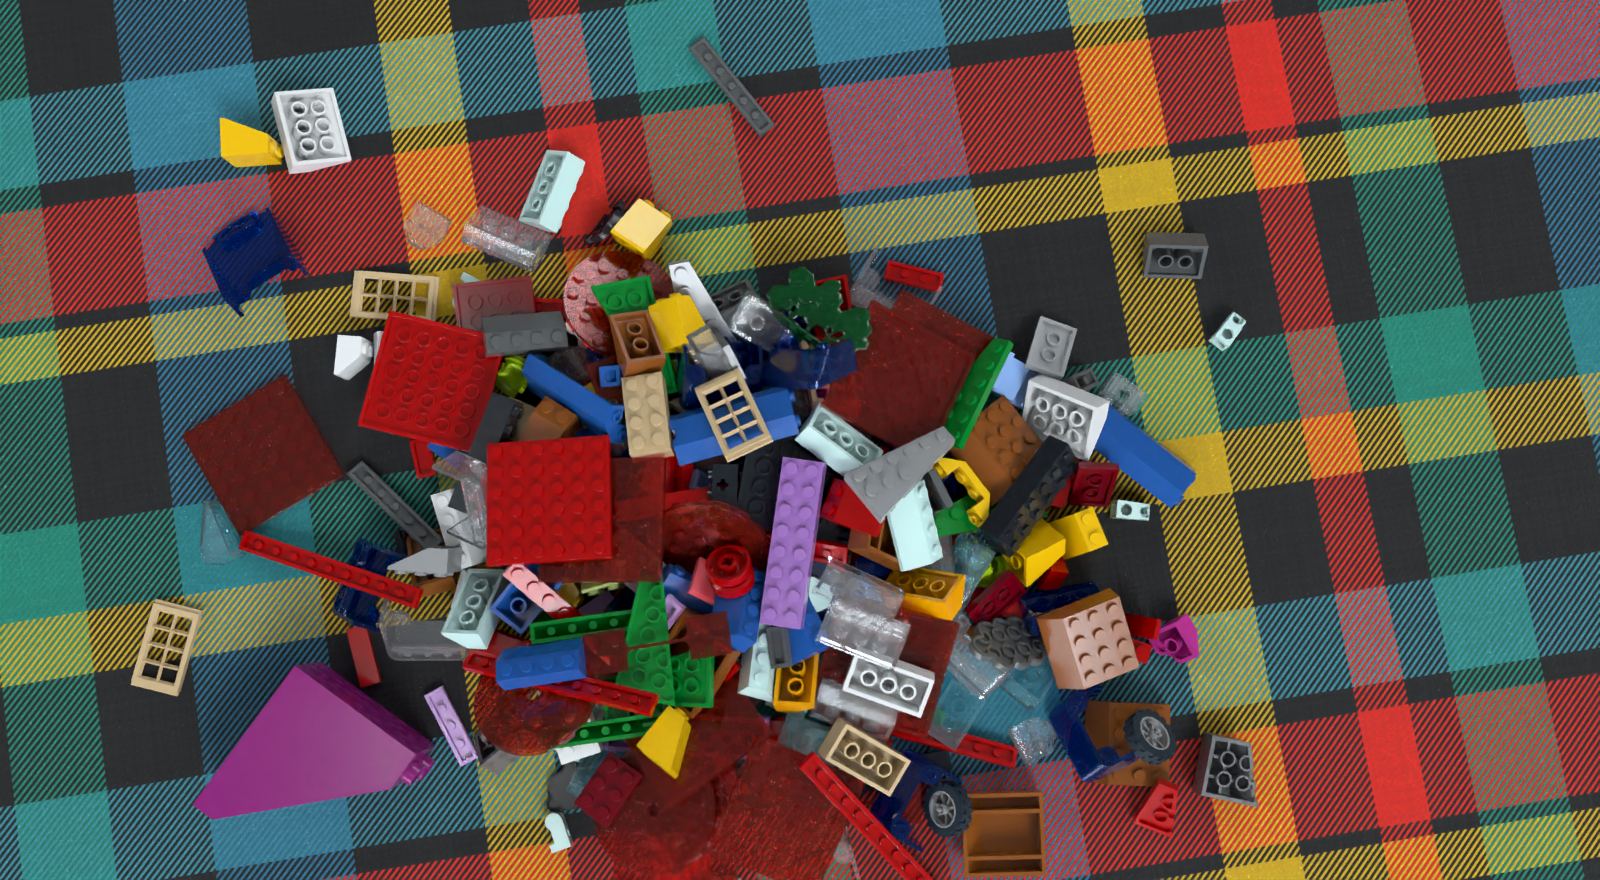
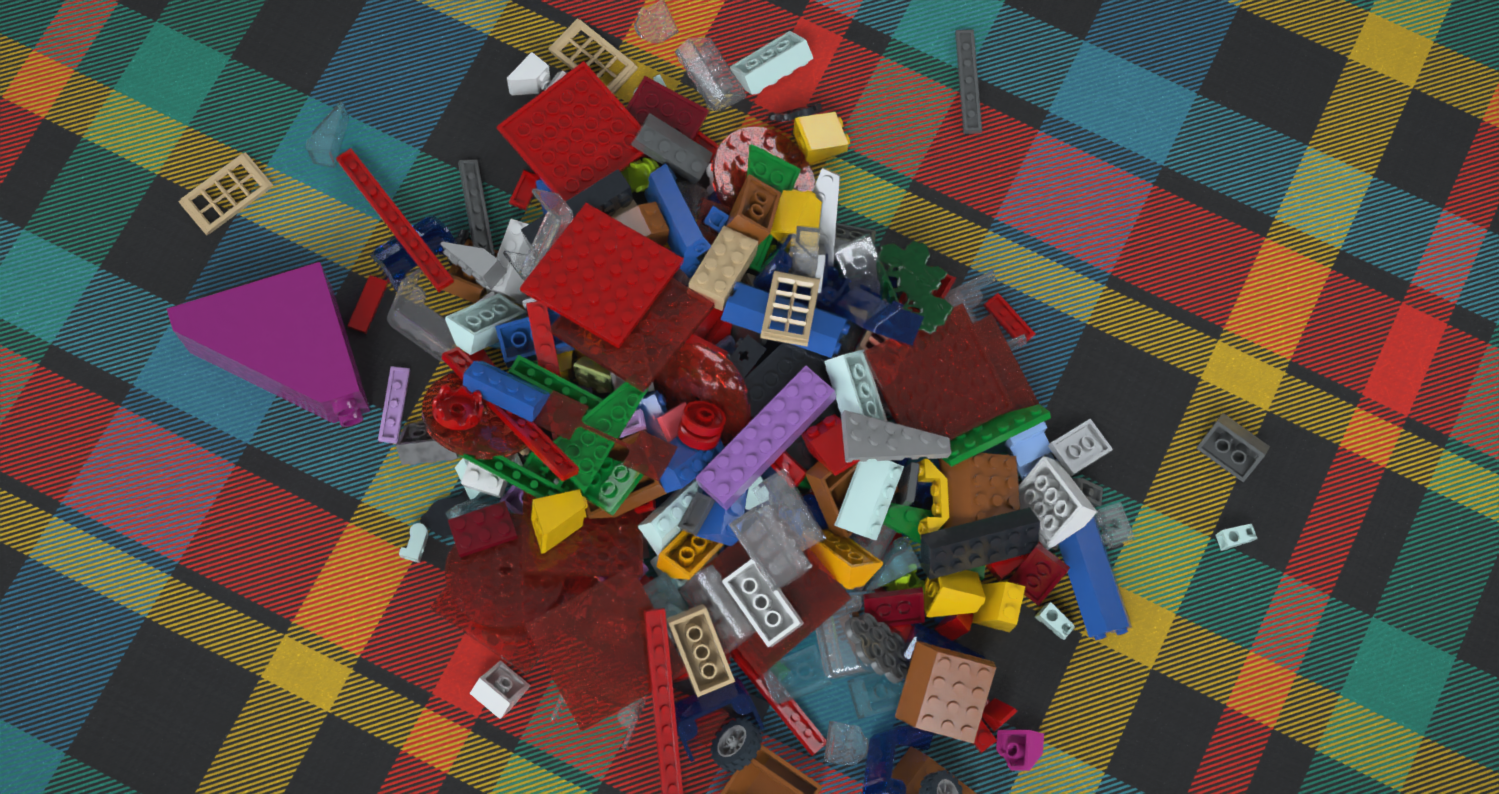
camera: 30 degrees right, 10 degrees down
clear red plate [182,374,345,536] -> none
none -> red plate [432,384,484,430]

